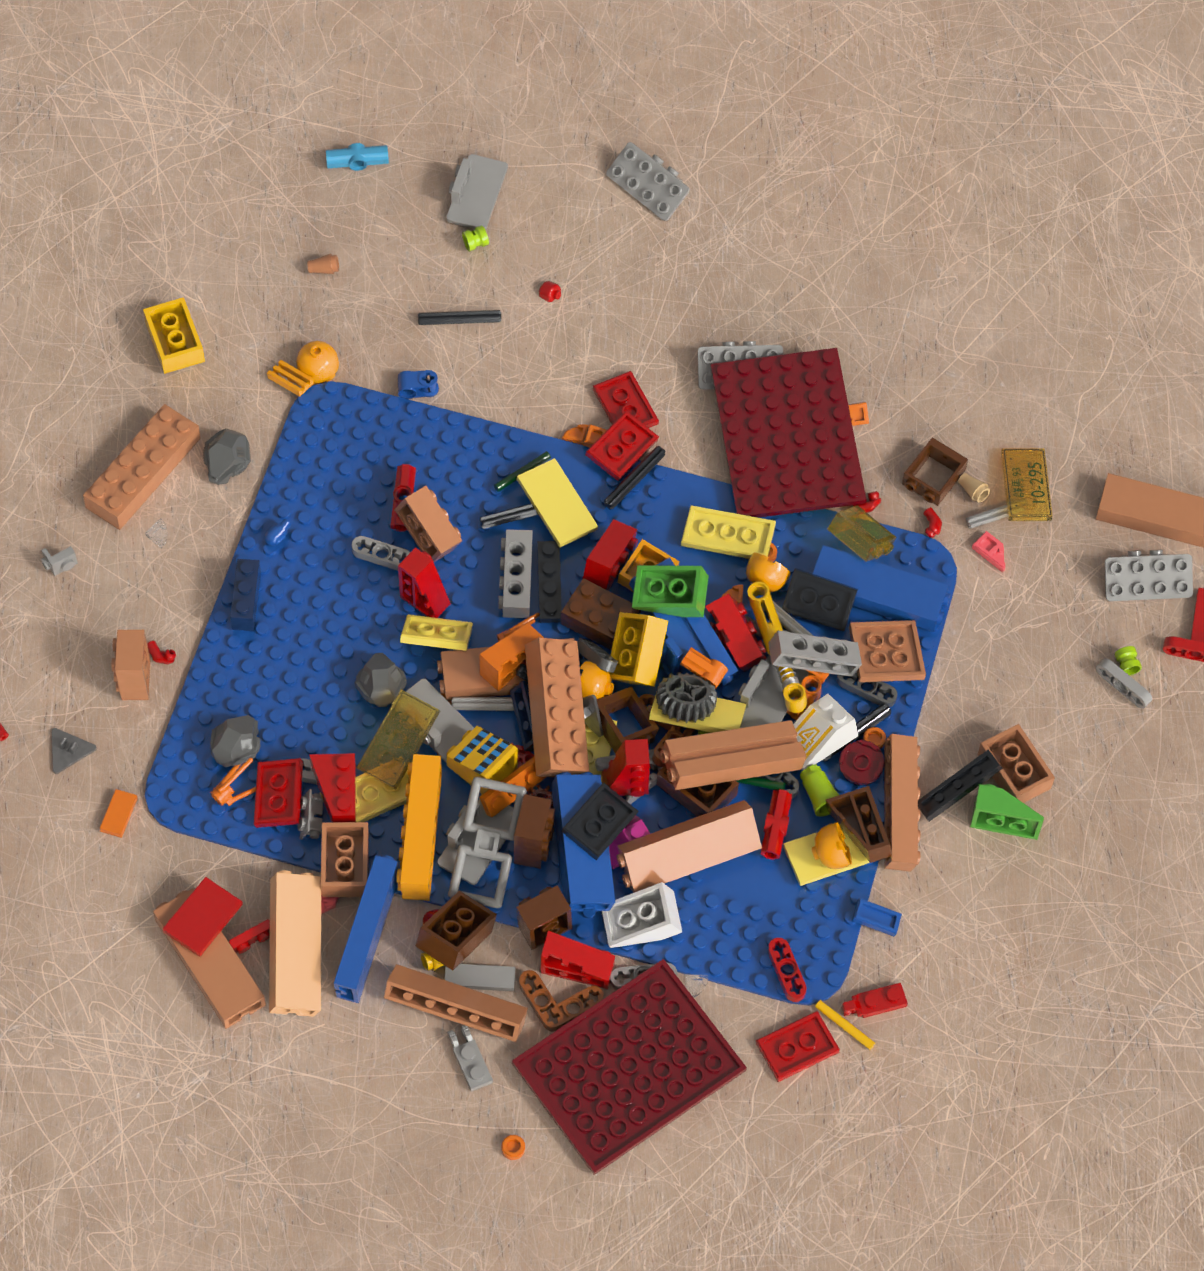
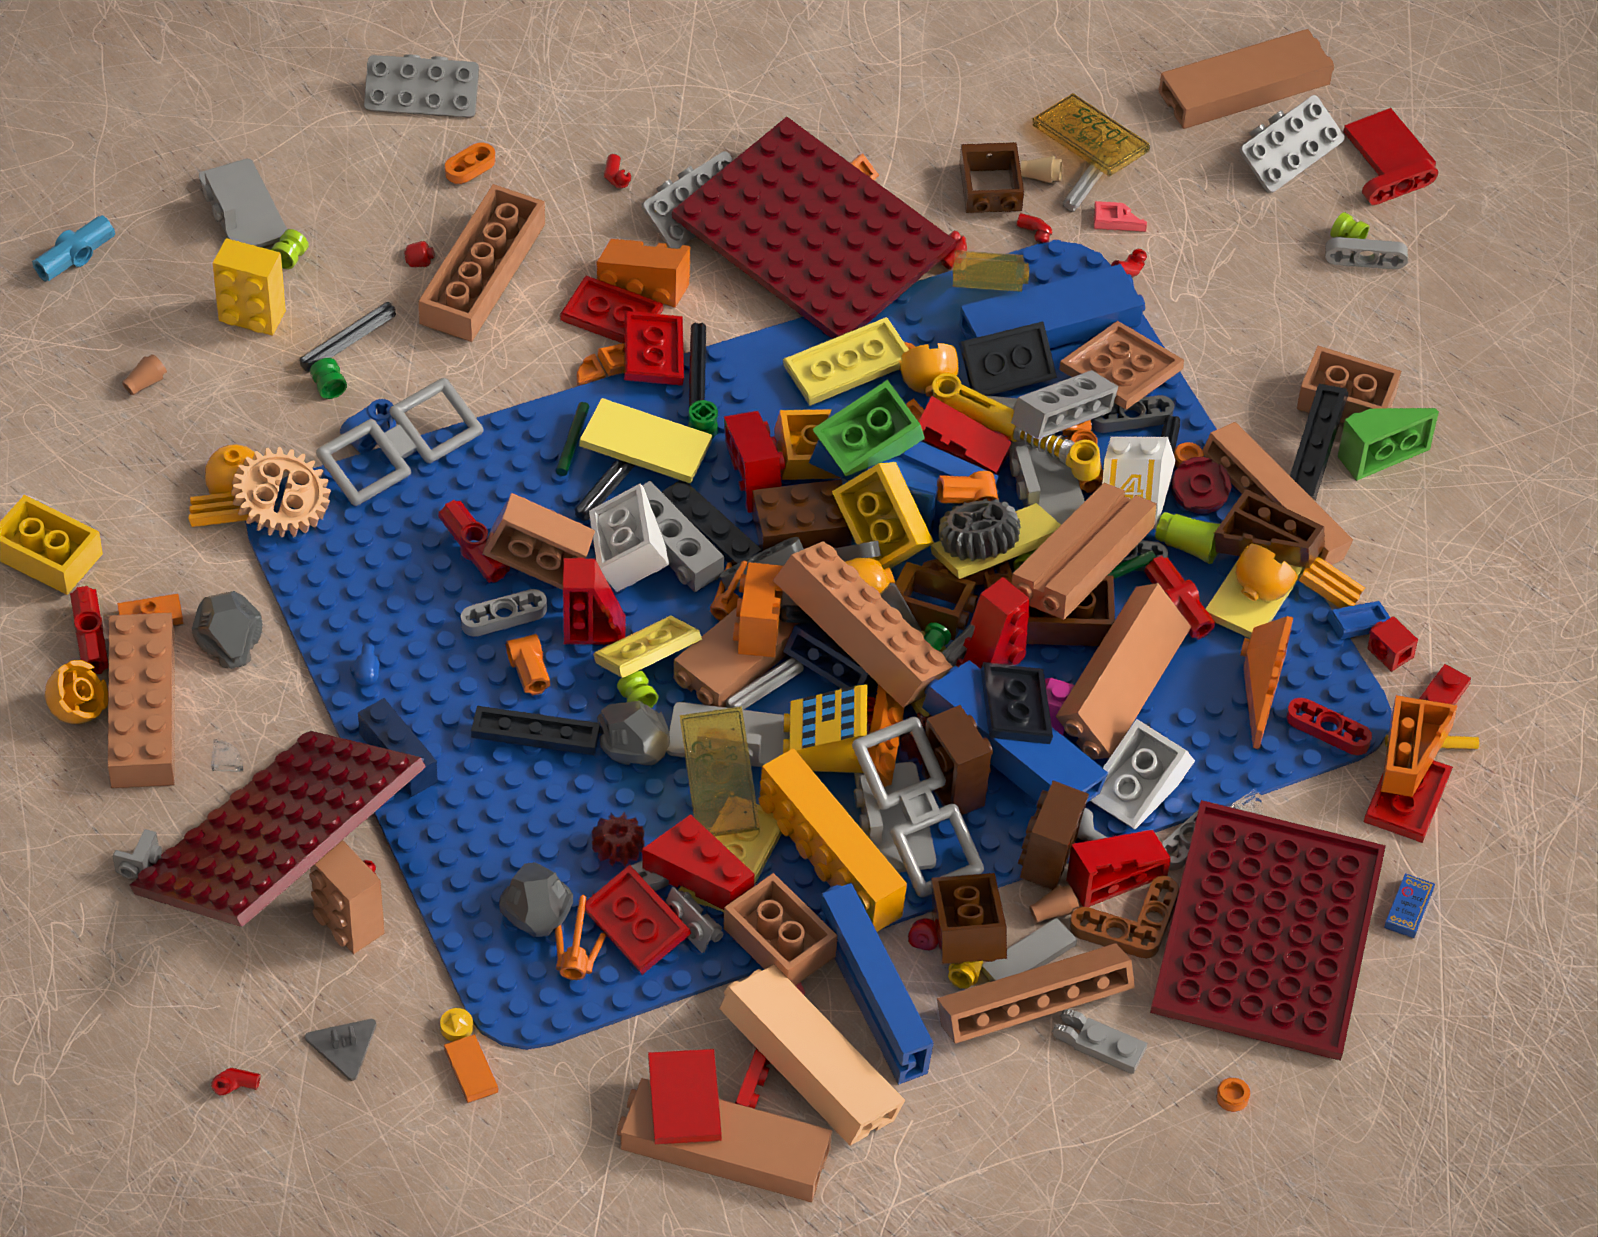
camera: 40 degrees left, 10 degrees down
none -> light orange cylinder [44,660,109,724]
none -> red piece [70,586,109,675]
none -> orange plate [117,594,184,625]
none -> dark red plate [129,731,426,927]
none -> yellow brick [212,238,286,336]
none -> light nougat gear [231,447,331,537]
none -> green wheel [310,358,347,399]
none -> light grey bar [316,378,483,506]
none -> nougat brick [418,184,545,342]
none -> yellow tile [440,1008,473,1042]
none -> orange plate [445,143,496,184]
none -> black plate [471,706,600,755]
none -> orange piece [506,634,550,696]
none -> white slope [589,484,669,592]
none -> clear red gear [592,812,645,867]
none -> orange wedge [597,239,690,308]
none -> red arm [604,154,631,188]
none -> lime wheel [617,670,658,708]
none -> green wheel [688,400,718,439]
none -> dark grey beam [720,537,804,590]
none -> green bush [924,623,951,651]
none -> nougat cone [1029,885,1079,923]
none -> light grey arm [1077,808,1108,842]
none -> red arm [1111,248,1147,277]
none -> orange wedge [1240,616,1293,749]
none -> light orange tile [1298,557,1365,608]
none -> red brick [1367,616,1418,672]
none -> orange wedge [1381,695,1458,797]
none -> blue tile [1384,873,1435,938]

